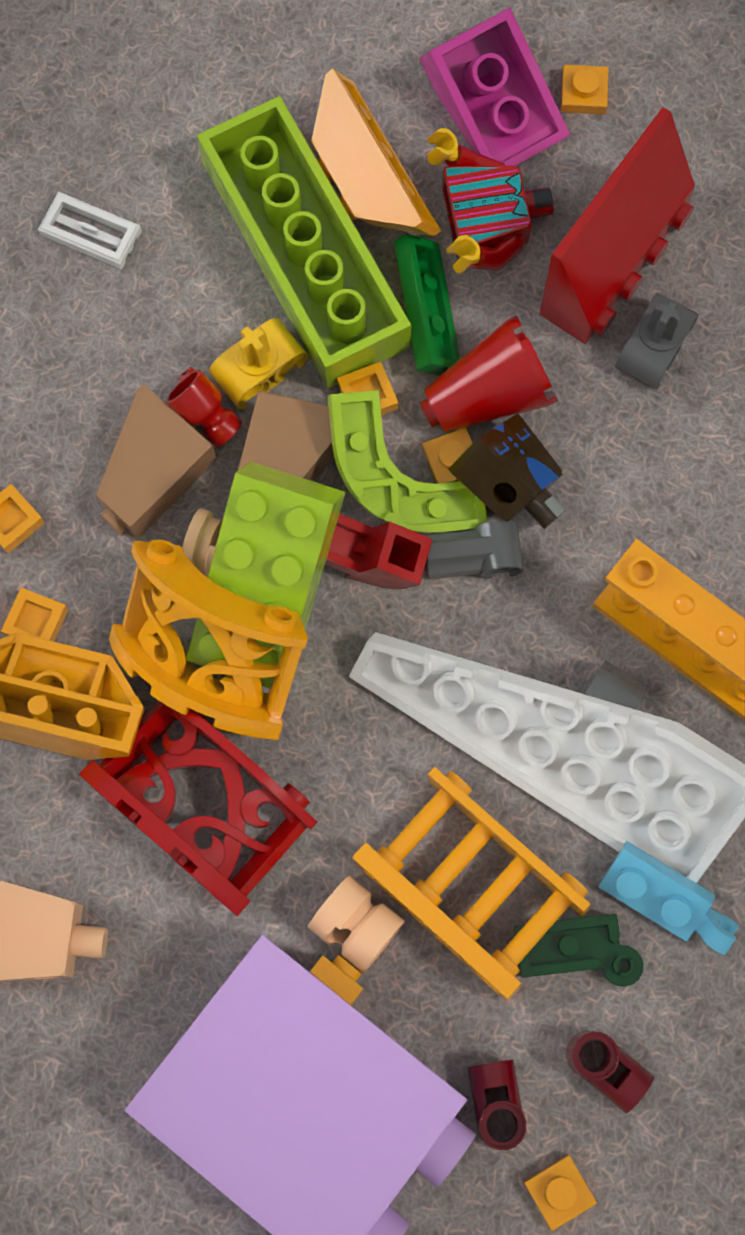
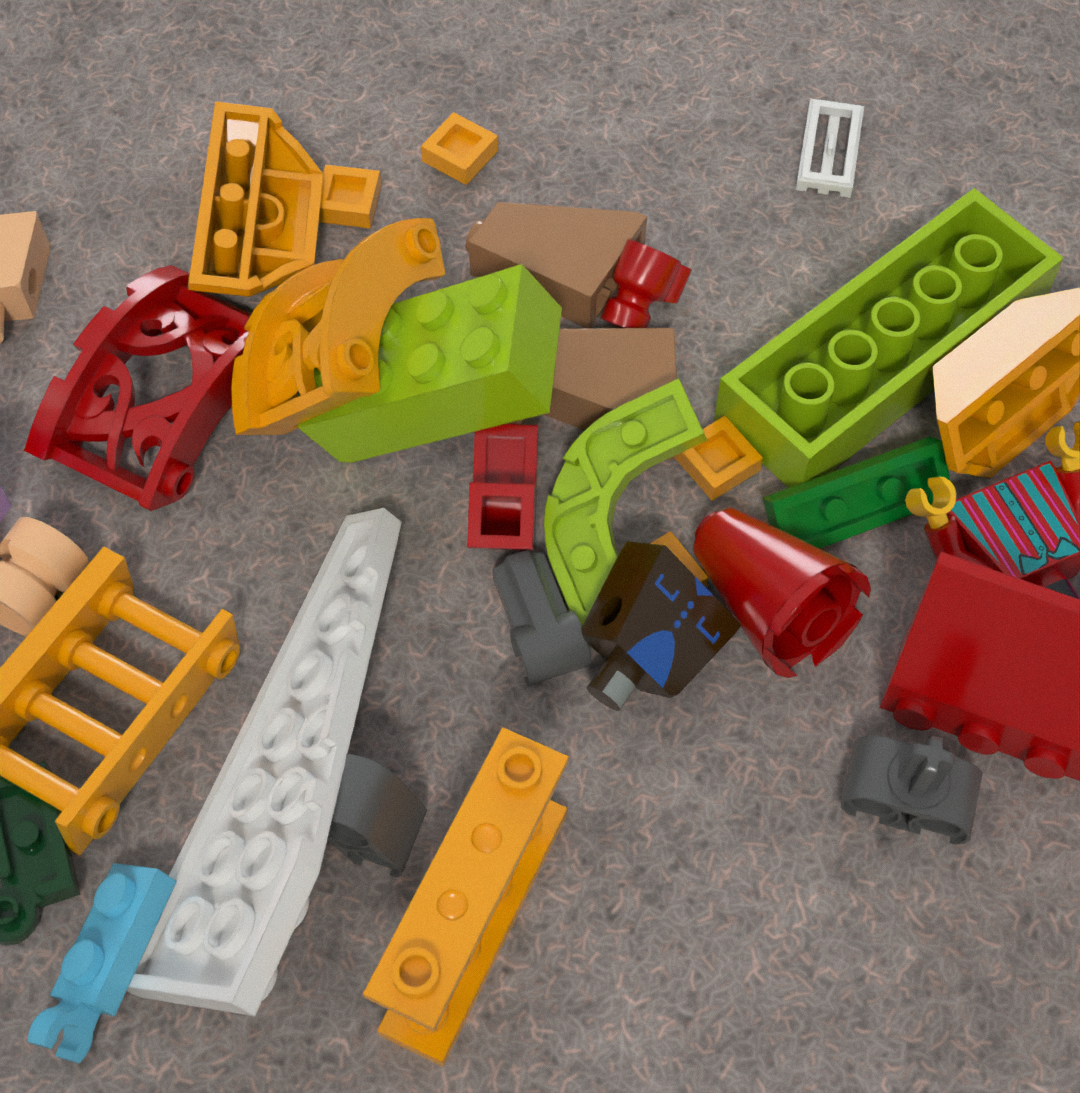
camera: 75 degrees right, 15 degrees down
yellow beam [209,318,309,410] -> none

